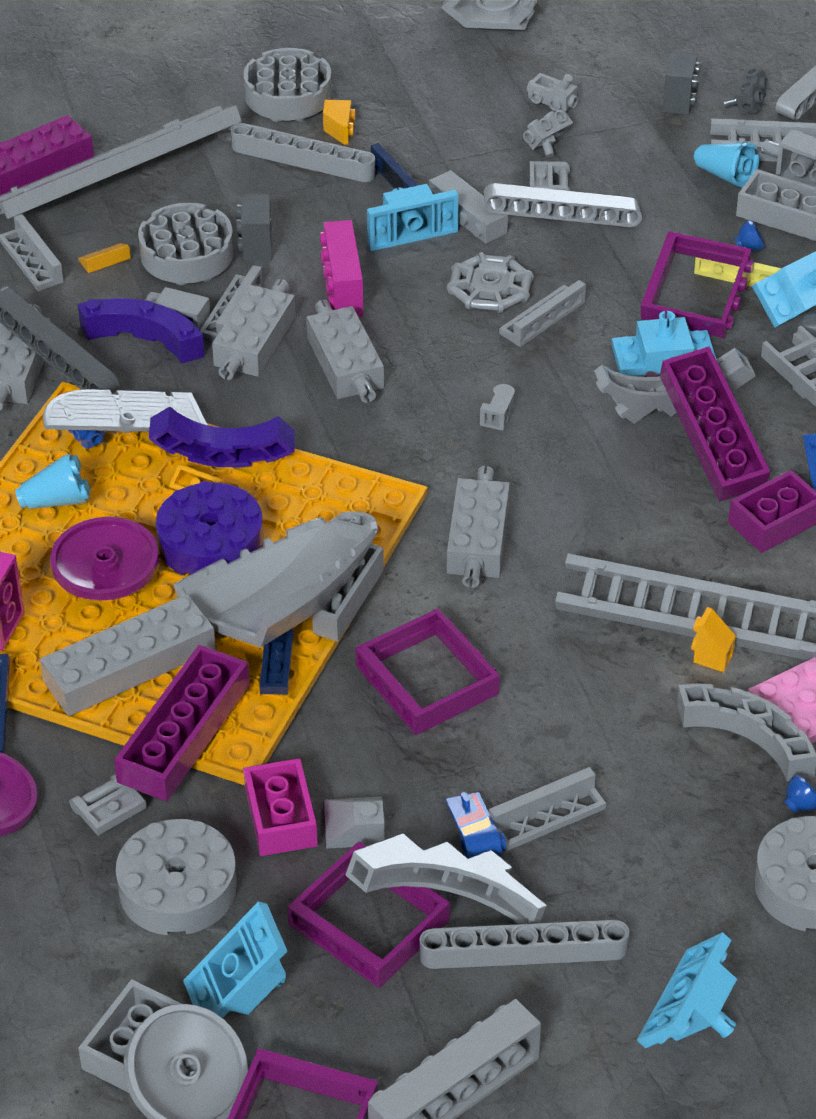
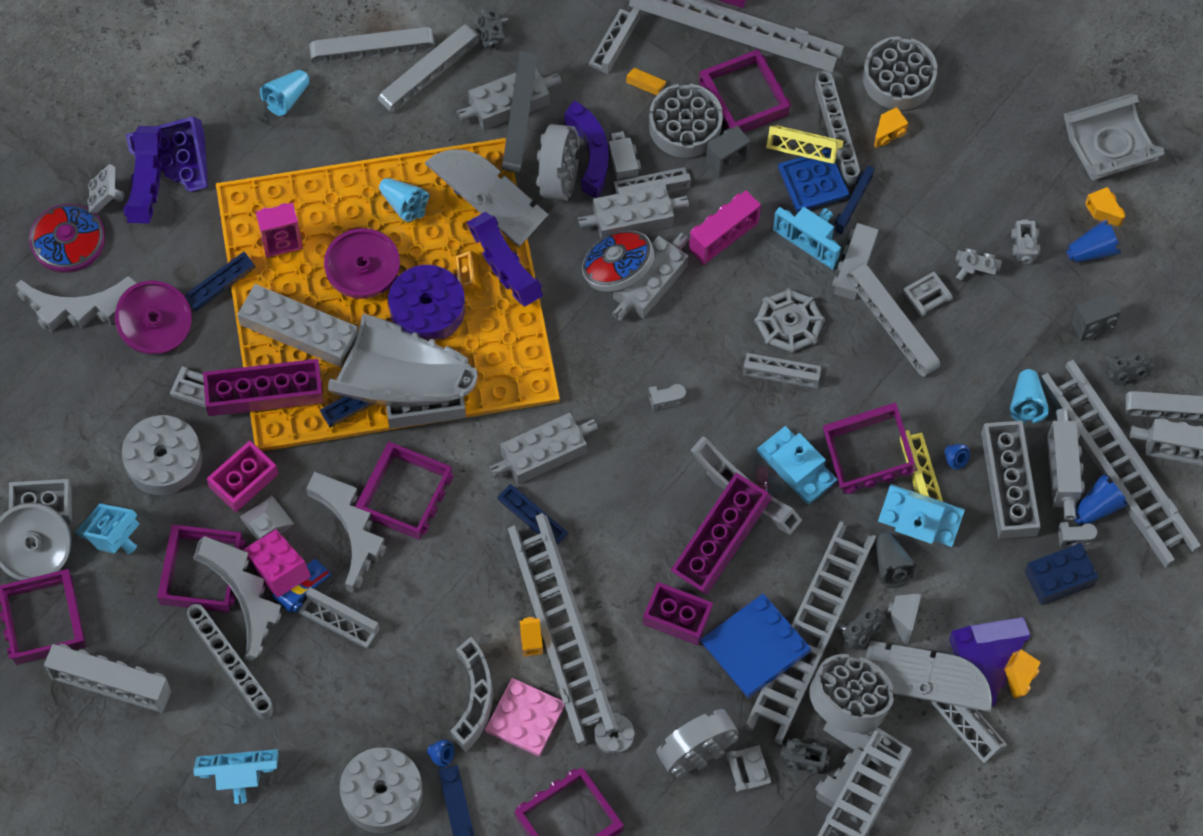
camera: 55 degrees right, 20 degrees up
none -> dark pink brick [243,529,311,598]
none -> light grey arch [306,472,386,593]
none -> dark blue plate [497,484,568,546]
none -> light grey brick [536,124,579,201]
none -> dish [582,230,655,292]
none -> magenta window [699,49,791,133]
none -> light yellow fence [766,125,844,164]
none -> blue plate [778,149,849,213]
none -> blue cone [1066,220,1121,263]
none -> light orange slope [1085,187,1125,227]

